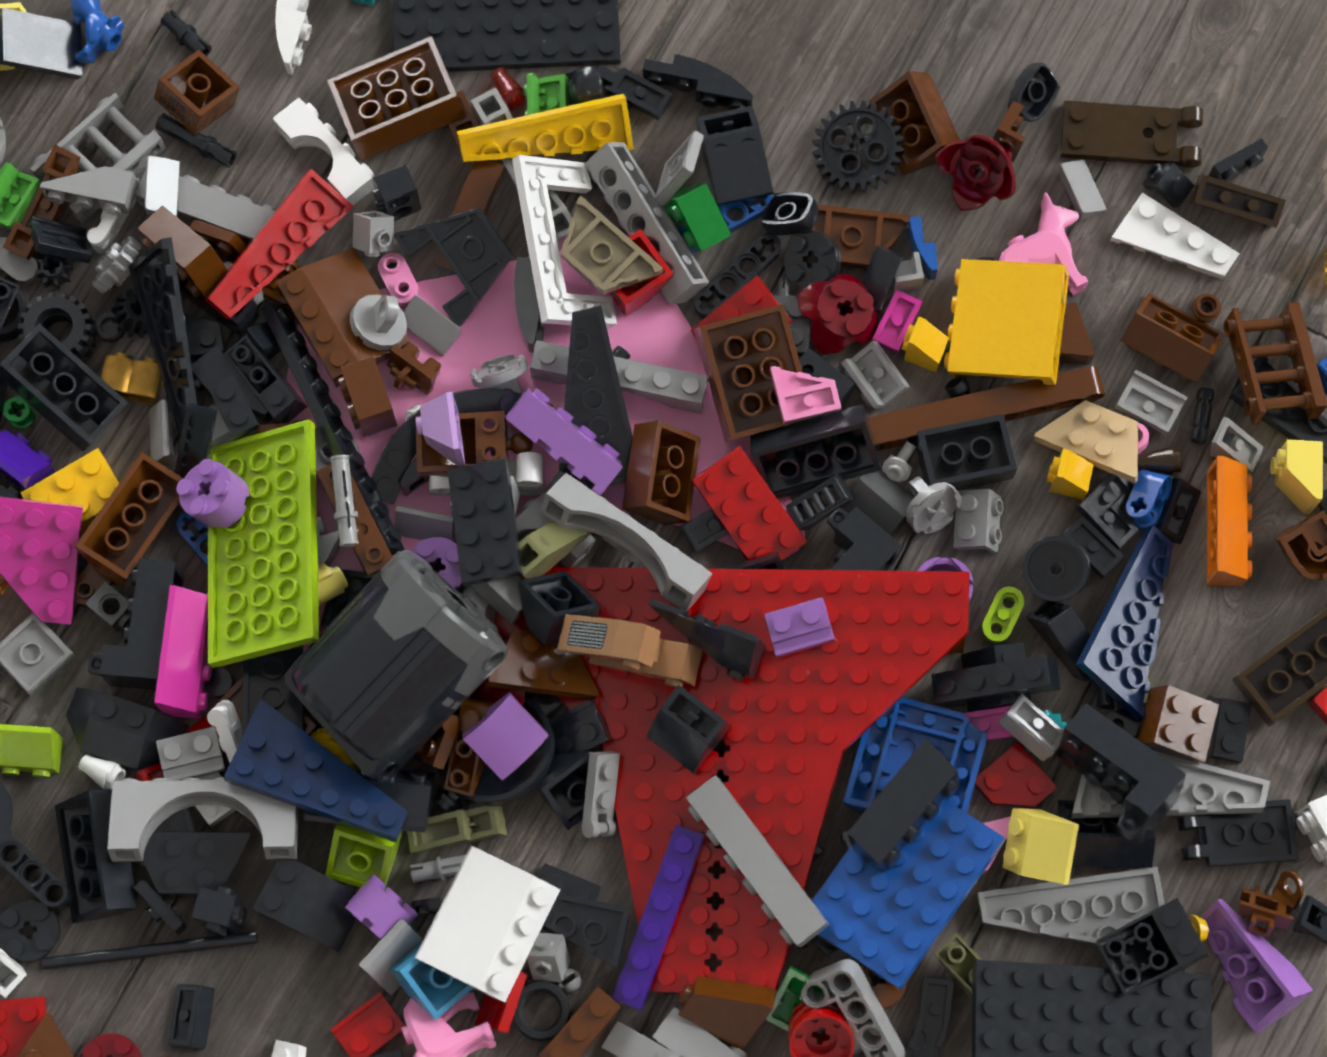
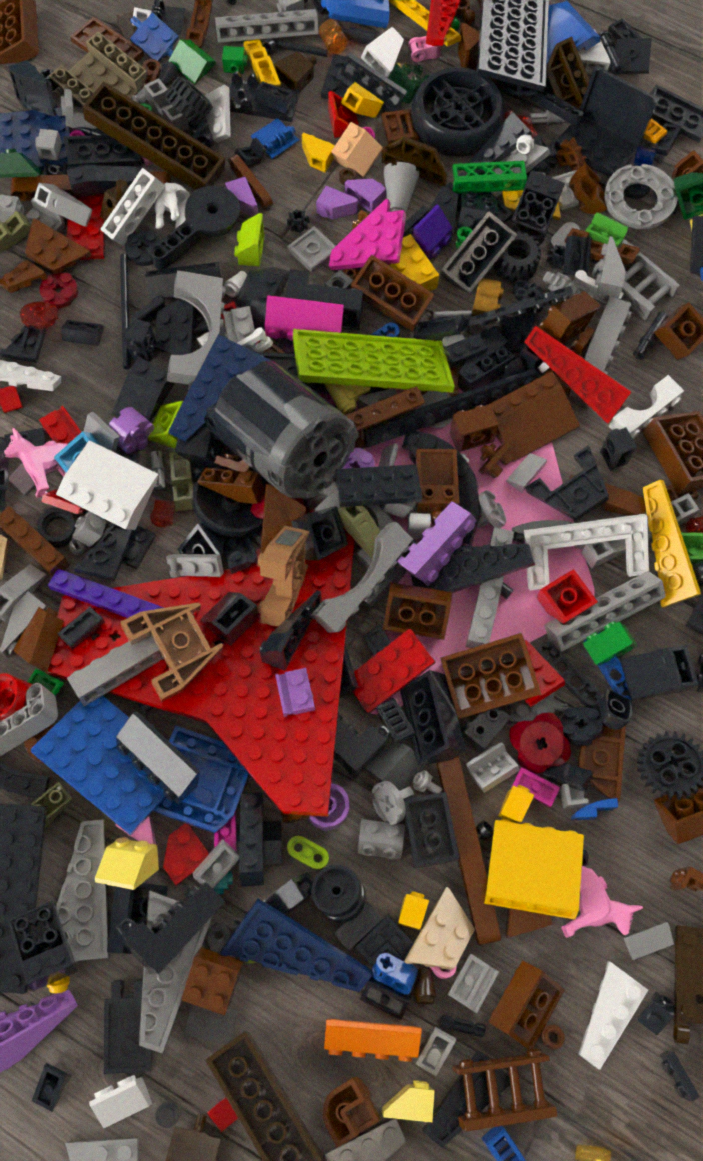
camera: 90 degrees right, 5 degrees down
slope [145,156,180,217] -> none
medium lavender brick [177,459,249,528] -> none
light grey pin [330,455,359,547] -> none
light grey tile [349,295,407,350] -> none
light grey brick [353,211,394,257] -> none
bright pink plate [378,253,419,308] -> none
lavender slope [416,391,465,467] -> none
medium lavender slope [463,692,548,780] -> none
dark tan wing [560,196,663,295] -> none
light grey tile [655,130,704,206] -> none
bright pink wing [770,366,842,424] -> none
dark red brick [935,134,1016,211] -> none
dark brown brick [1190,175,1286,228] -> none
reddish brown piece [1238,870,1304,938] -> none
none -> black plate [58,607,105,650]
none -> medium nougat wedge [121,602,223,702]
none -> clear red bracket [150,499,175,528]

